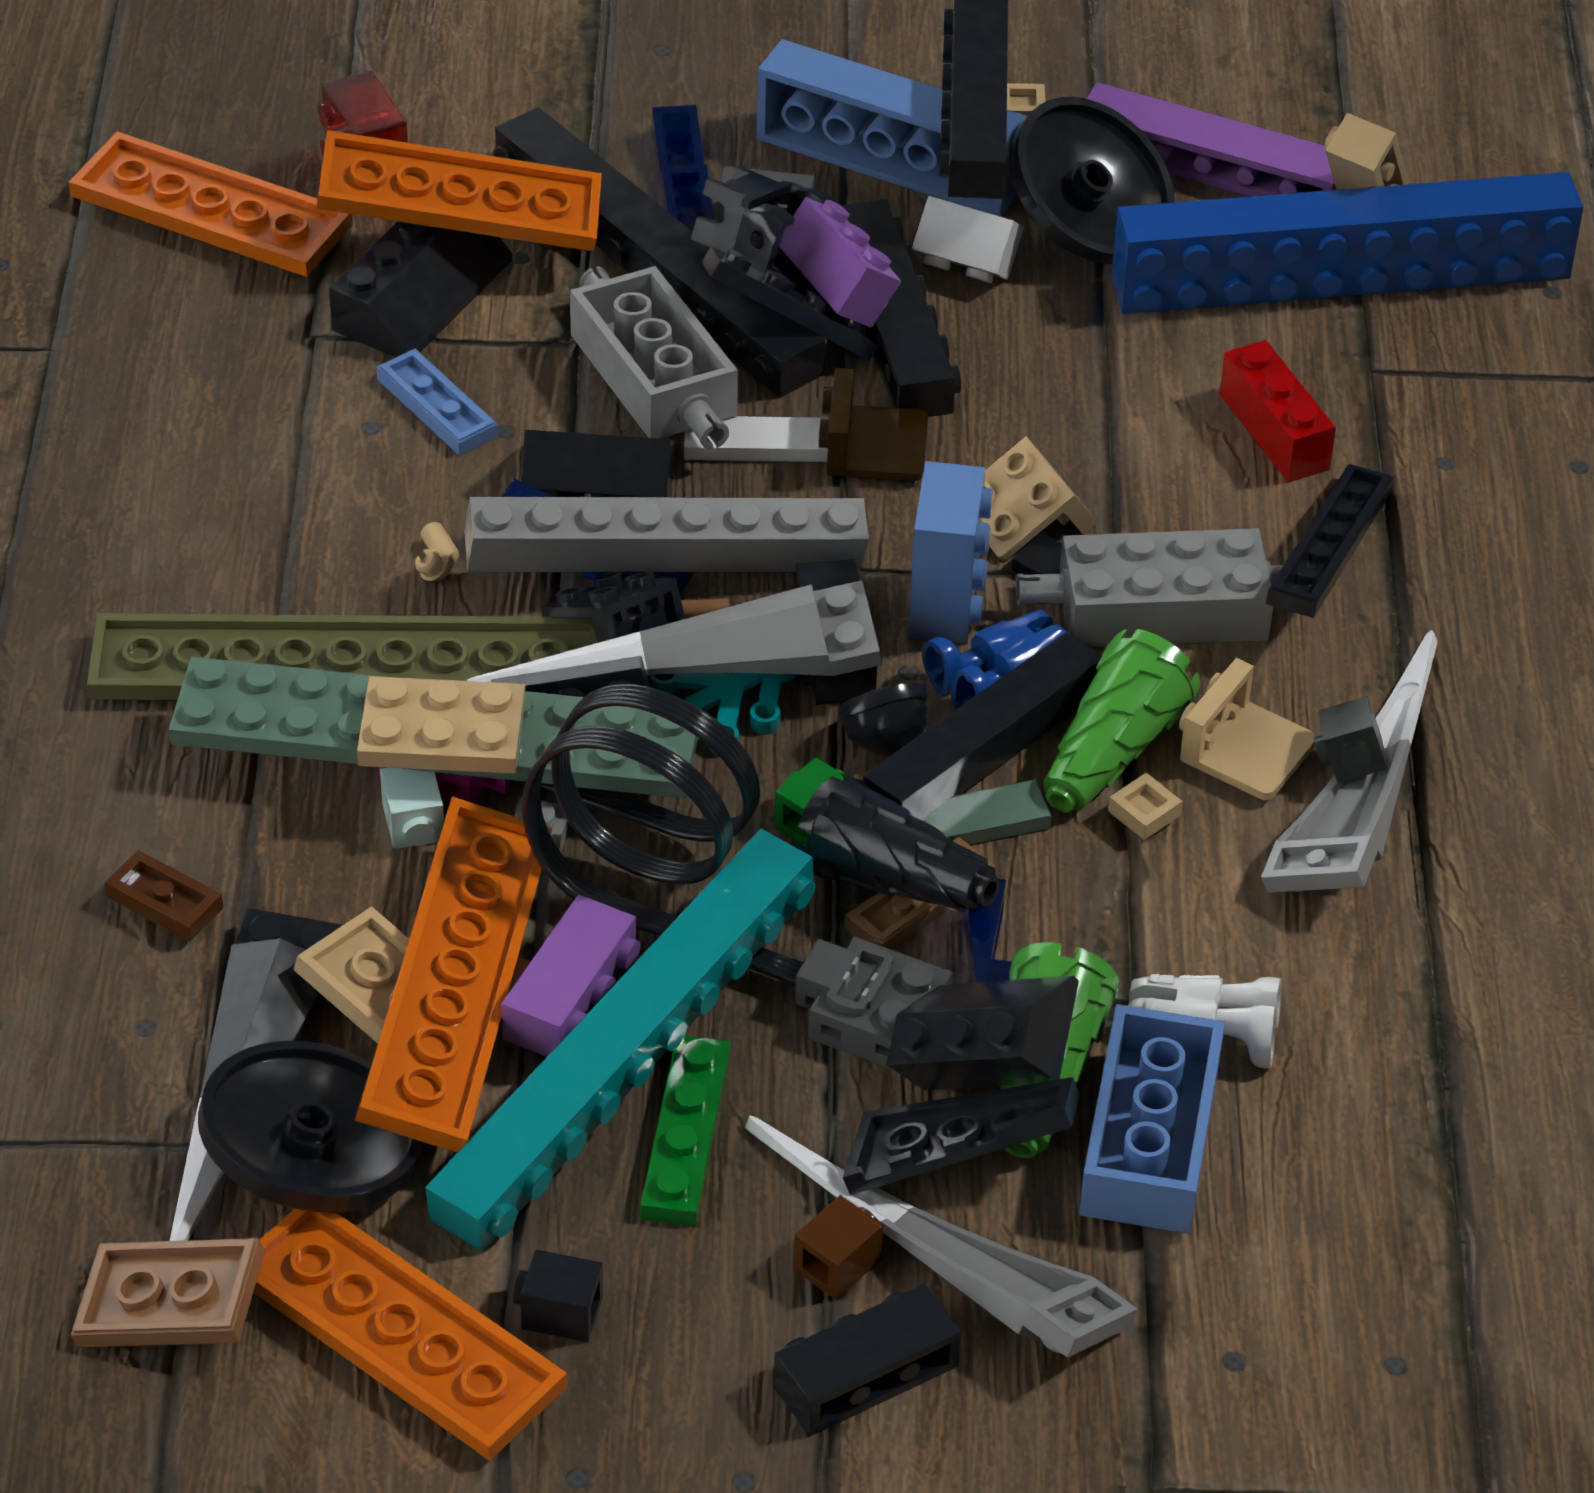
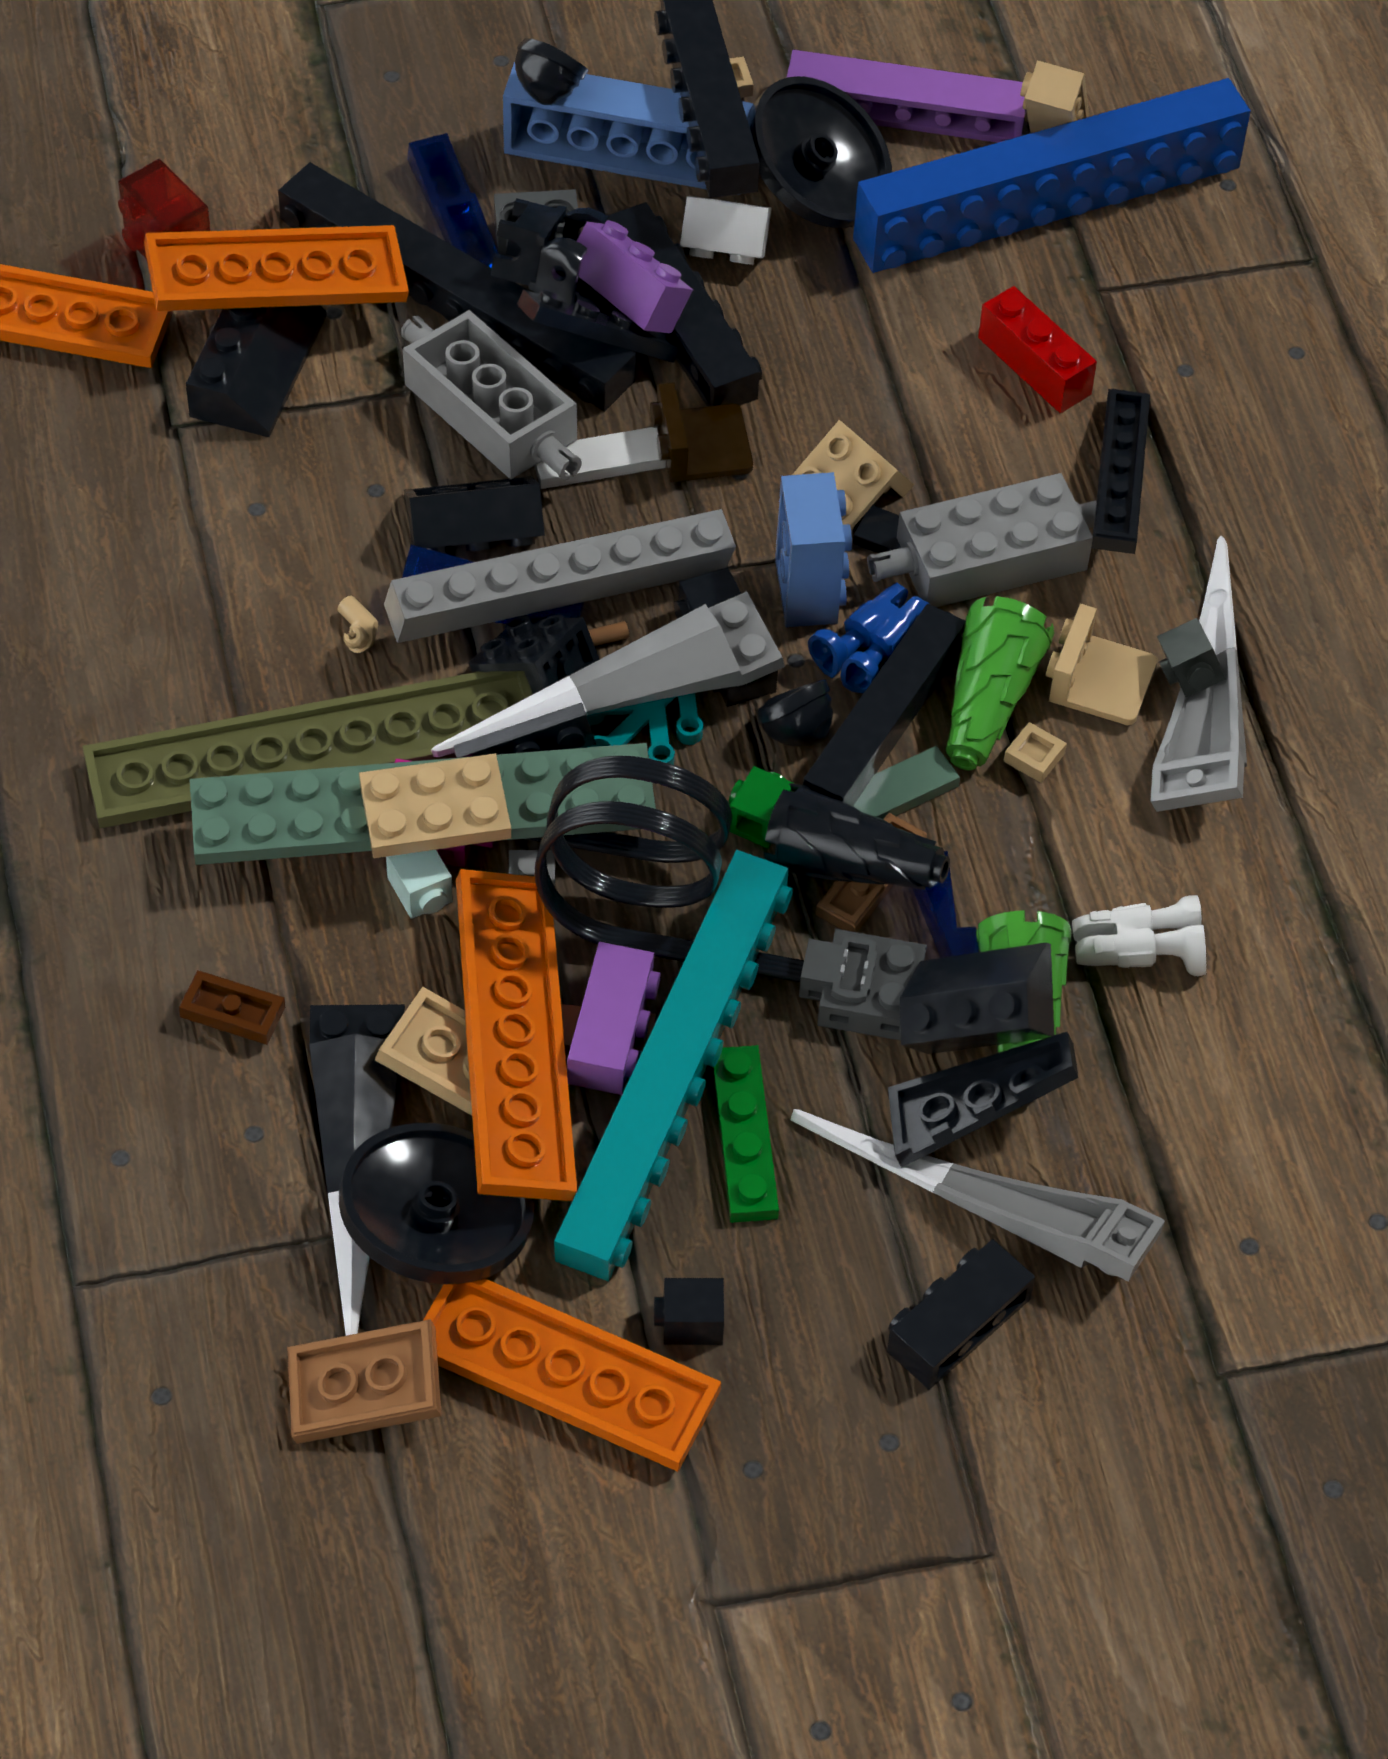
camera: 15 degrees left, 10 degrees up
medium blue tile [376,348,498,456] -> none
reddish brown brick [794,1195,883,1300] -> none
medium blue brick [1079,1004,1225,1234] -> none
none -> black hat [515,38,589,105]

